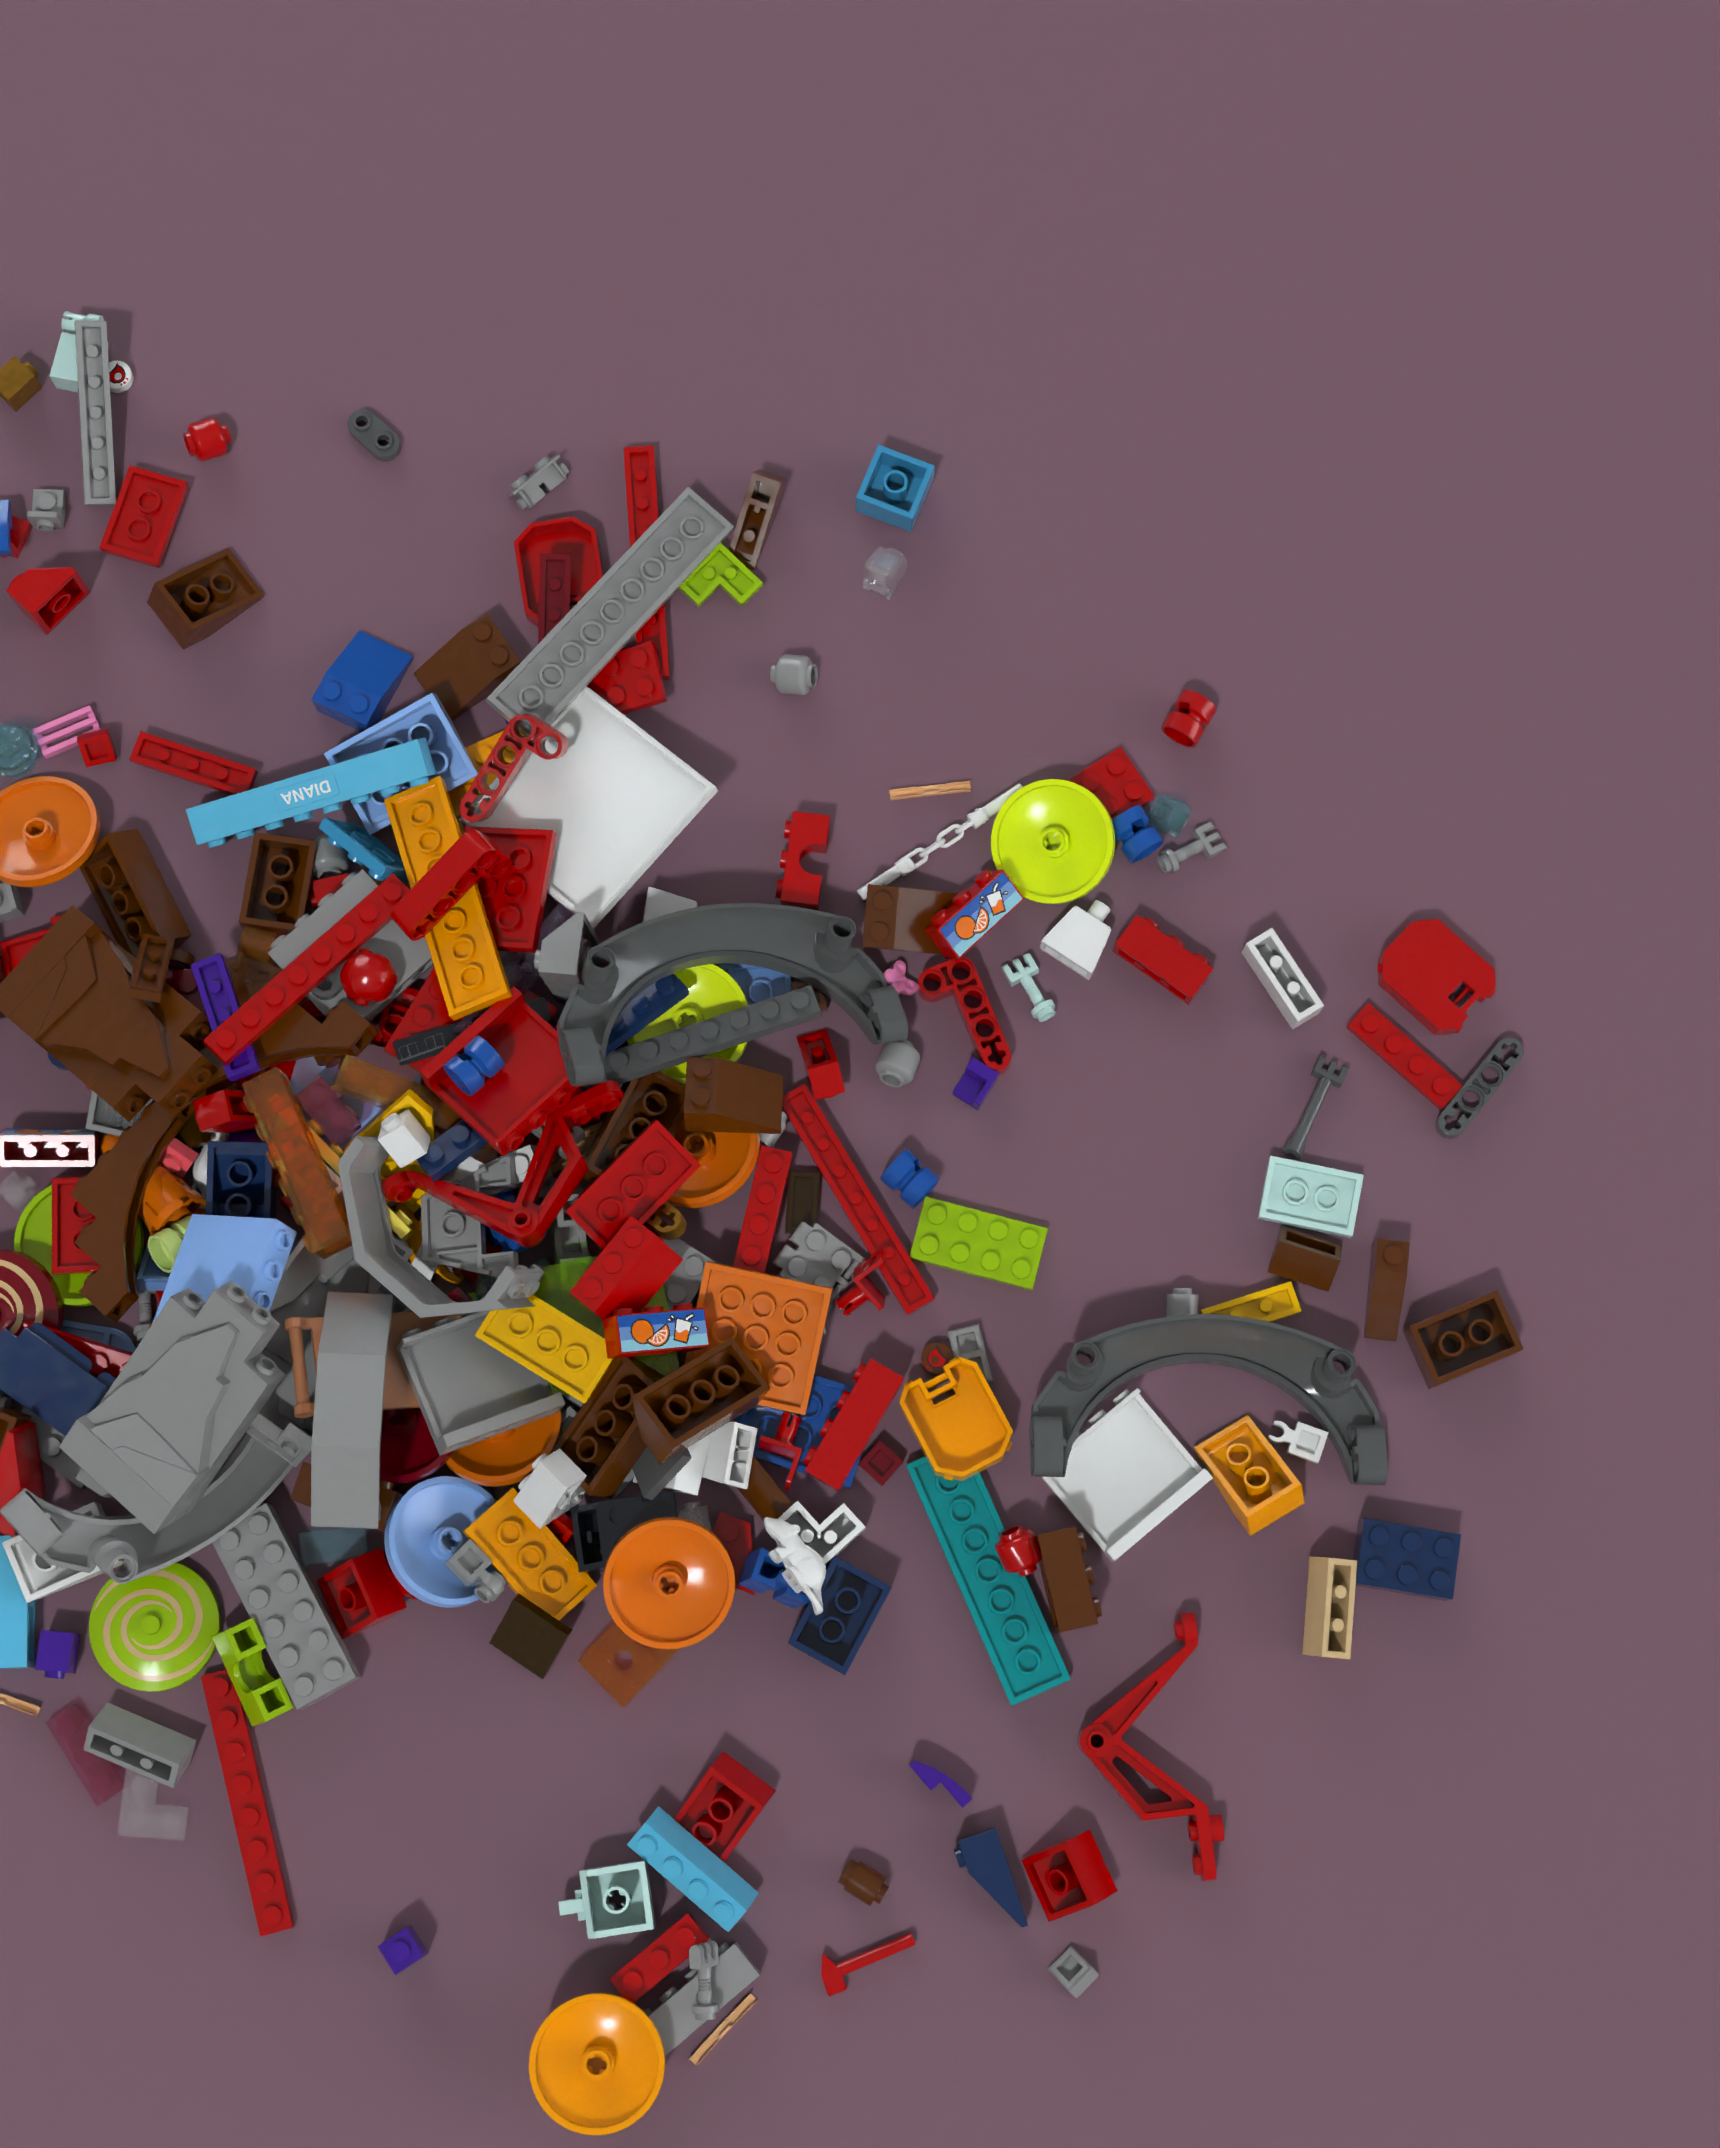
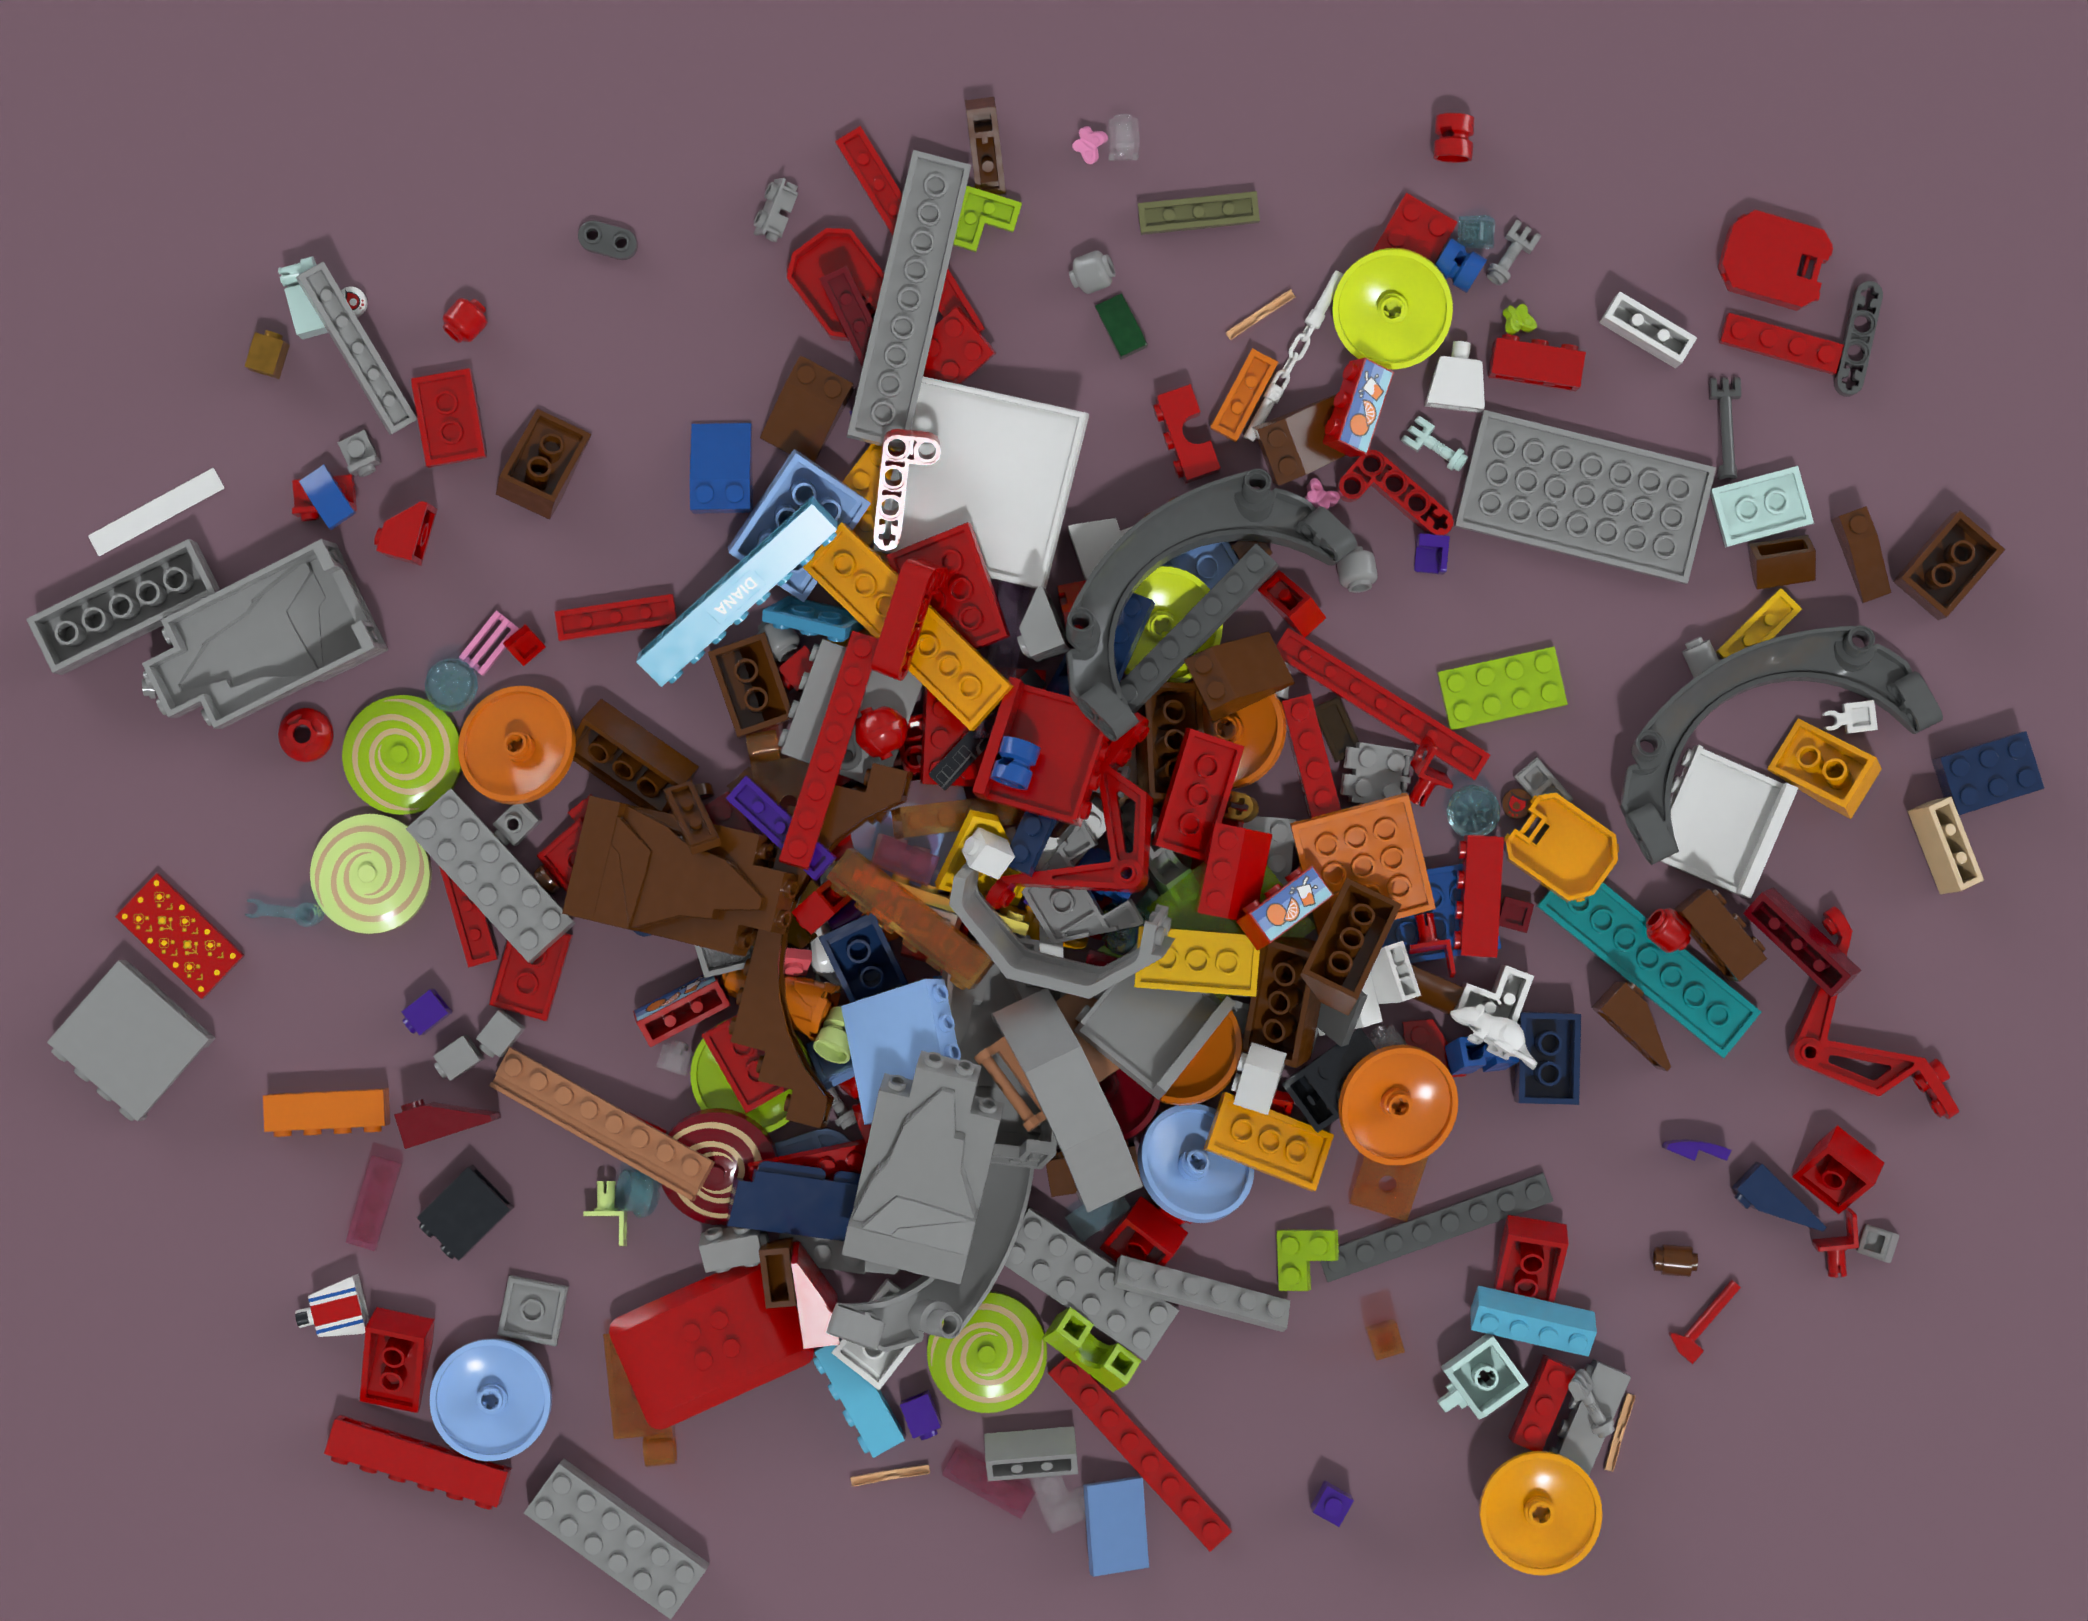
camera: 25 degrees left, 10 degrees up
light grey plate [444,1539,506,1603] -> none
dark brown tile [489,1593,572,1679] -> none
dark azure brick [855,444,935,533] -> none
blue wheel [880,1149,940,1209] -> none
none -> bright pink piece [1072,126,1108,164]
none -> medium blue tile [1083,1476,1149,1577]
none -> dark green slope [1095,293,1148,360]
none -> light grey plate [1113,1255,1290,1332]
none -> olive plate [1138,191,1260,235]
none -> orange plate [1210,348,1279,442]
none -> lime plate [1277,1230,1339,1291]
none -> dark grey plate [1320,1172,1554,1282]
none -> clear orange brick [1364,1319,1405,1361]
none -> clear light blue piece [1447,785,1500,837]
none -> light grey plate [1454,410,1716,584]
none -> lime piece [1503,304,1537,335]
none -> reddish brown slope [1591,981,1671,1071]
none -> dark red brick [1743,887,1862,997]
none -> red bracket [1812,1207,1859,1278]

